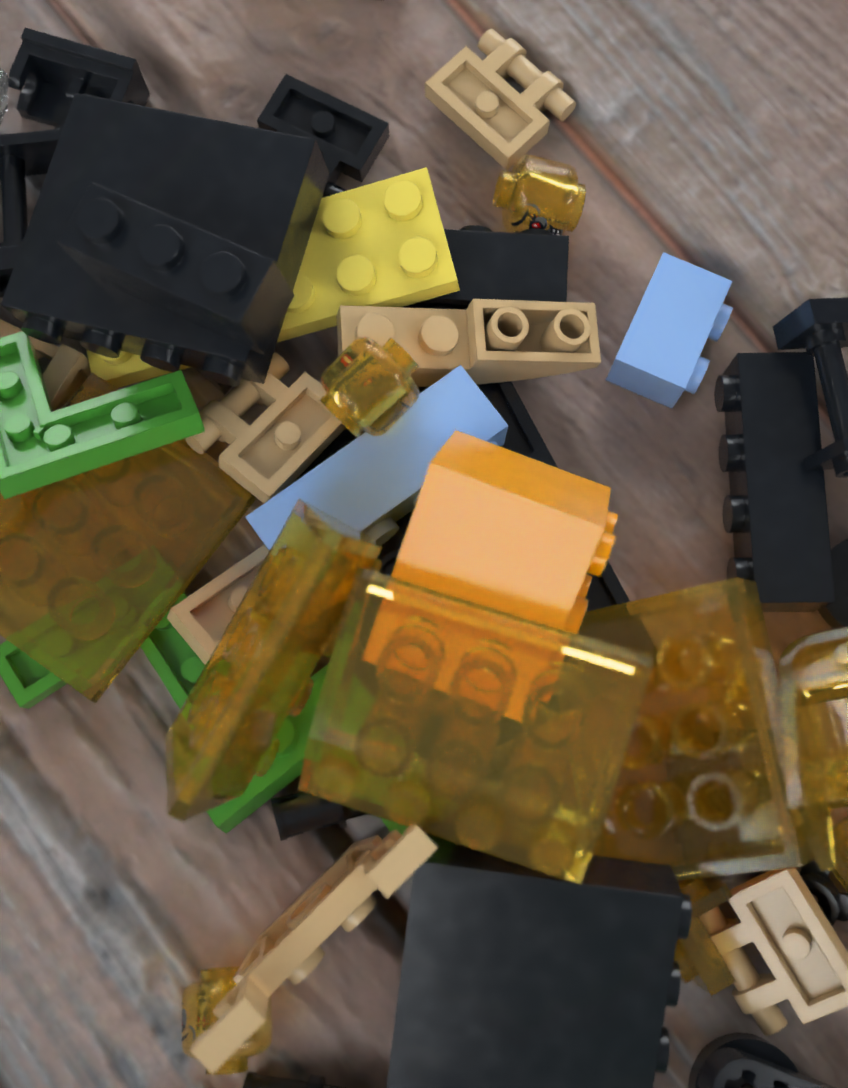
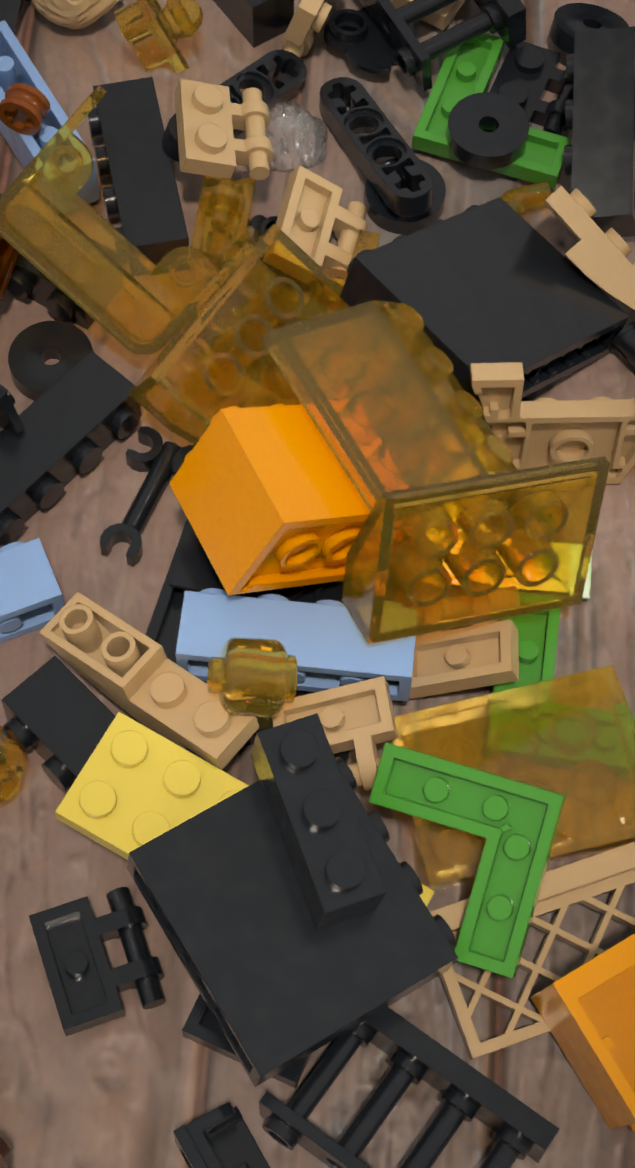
camera: 140 degrees left, 15 degrees down
none -> black bar [100,426,195,567]

